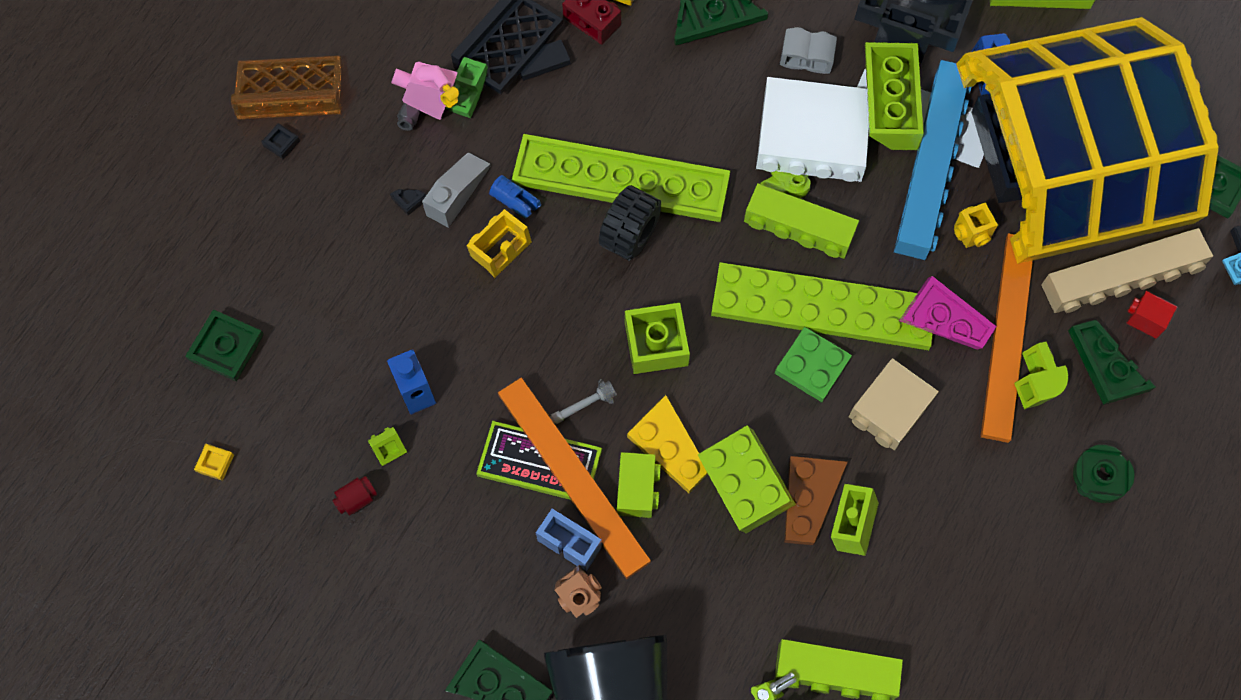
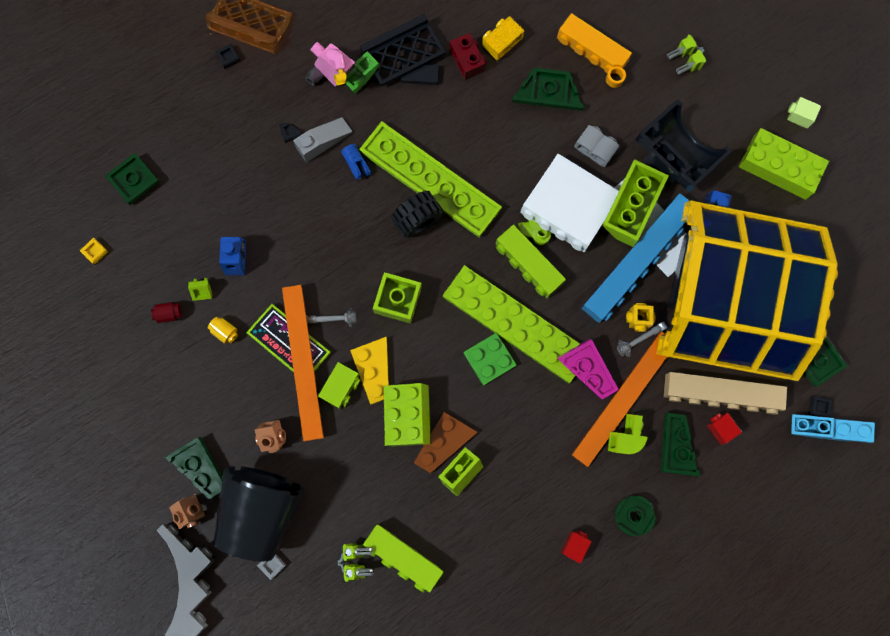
camera: 20 degrees right, 10 degrees up
yellow window [467,209,532,278] -> none
medium blue piece [536,509,602,571] -> none
tan brick [849,358,939,451] -> none
none -> yellow brick [208,316,238,344]
none -> red brick [560,530,592,564]
none -> piece [617,321,668,357]

